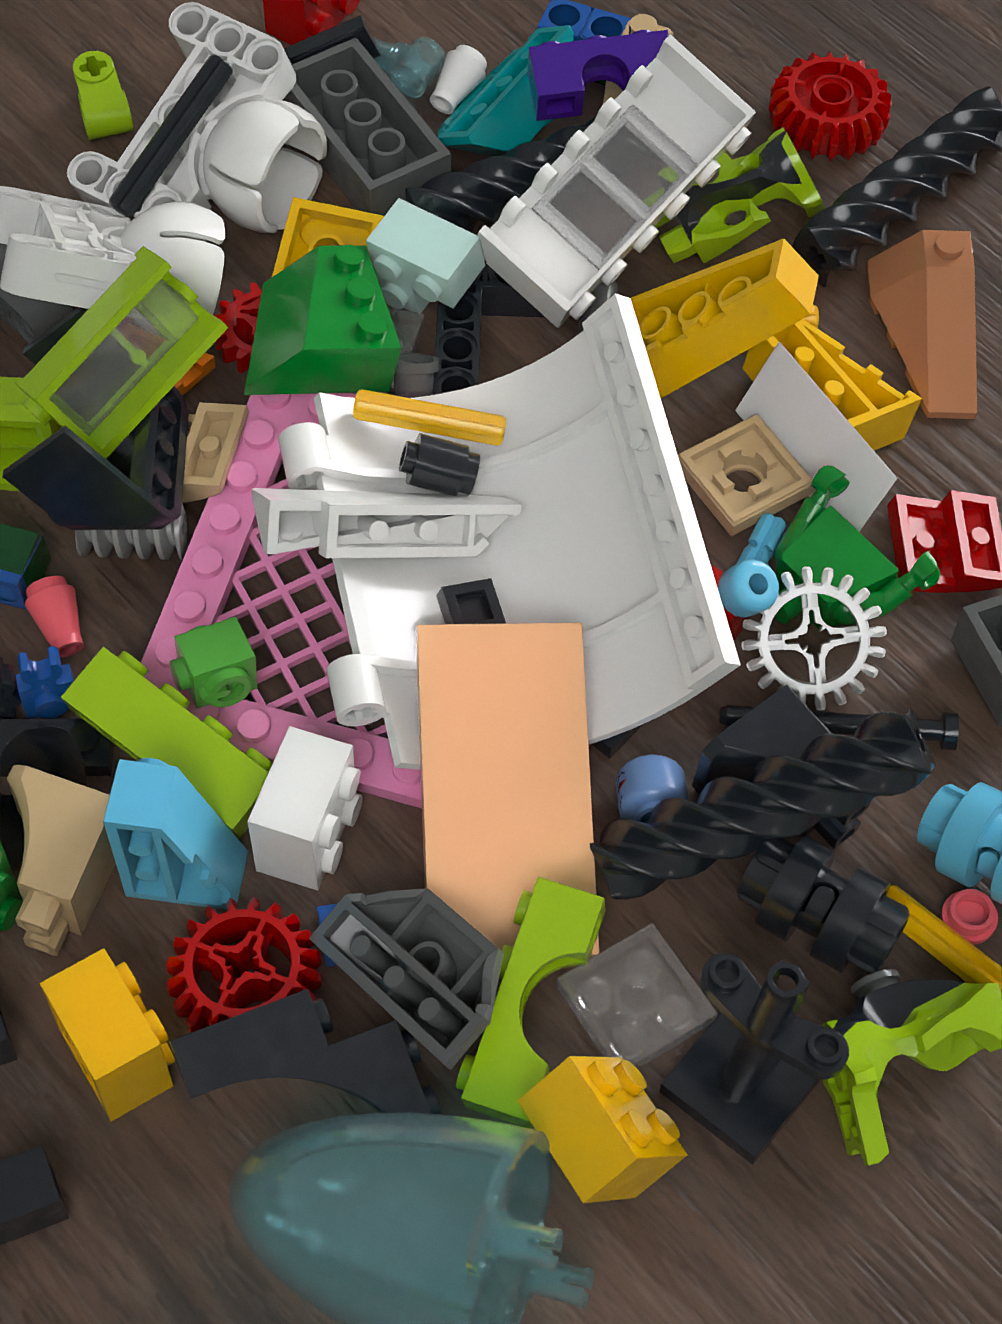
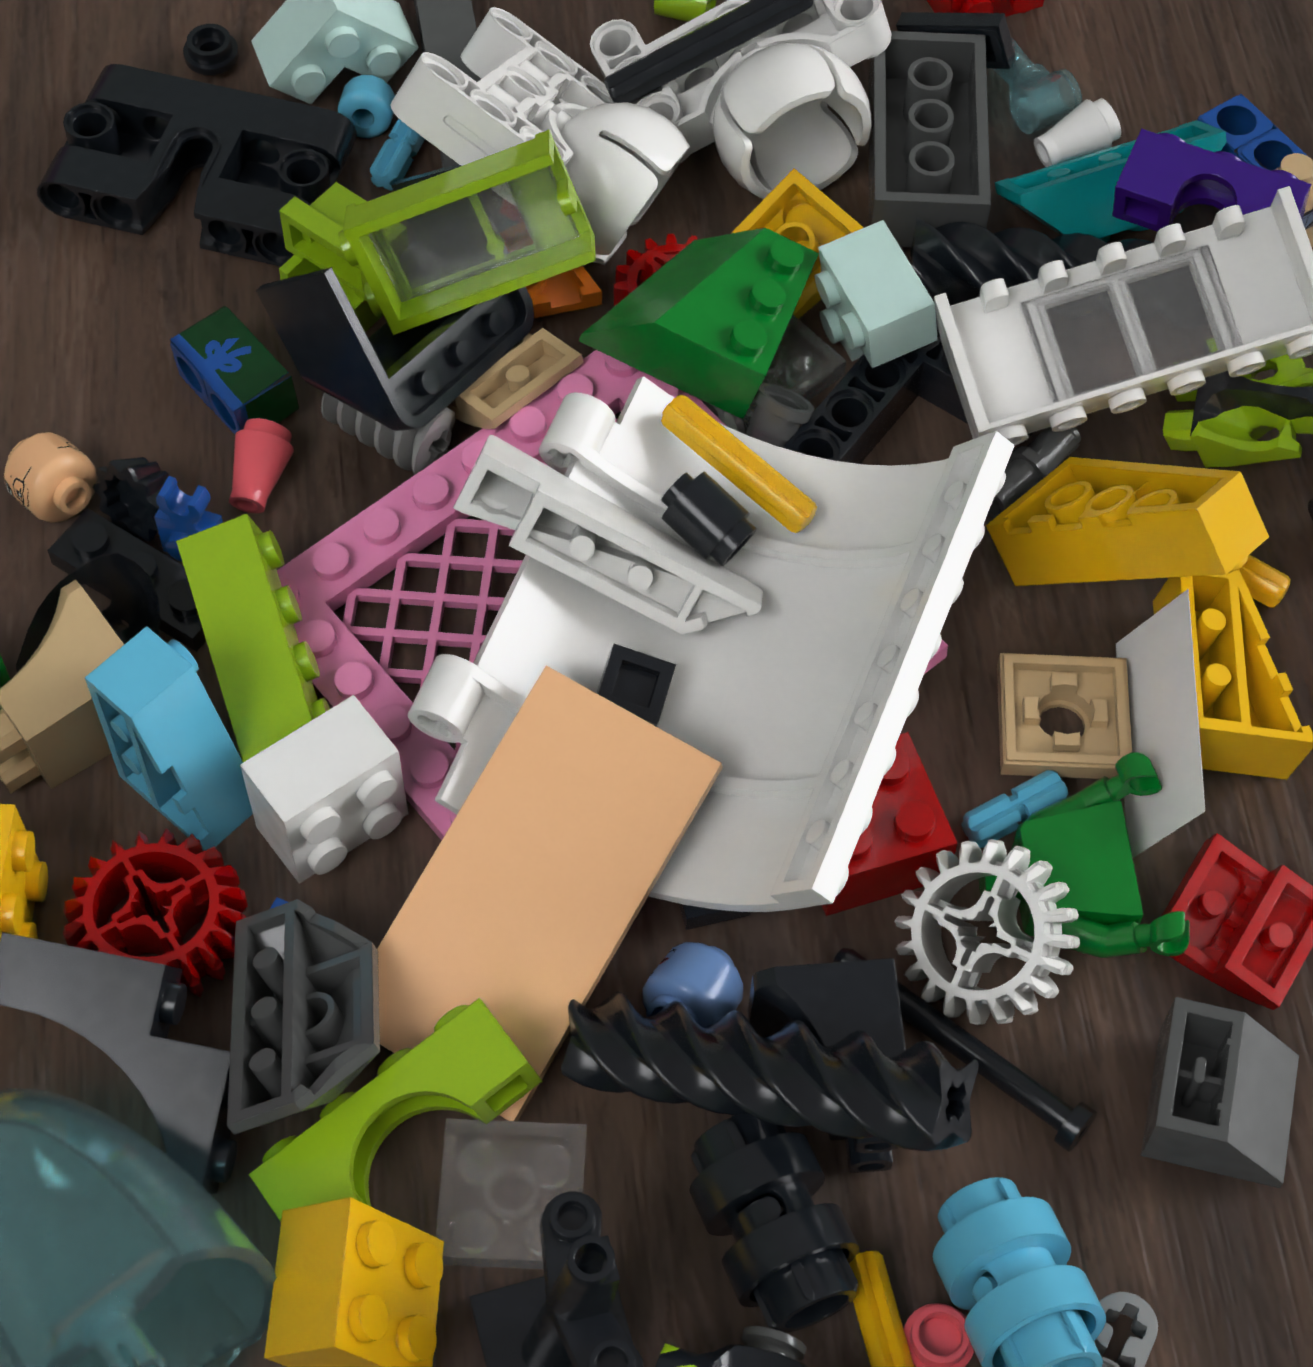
camera: 35 degrees right, 0 degrees up
bright green brick [170,617,258,709] -> none
medium azure piece [718,559,779,617] -> none

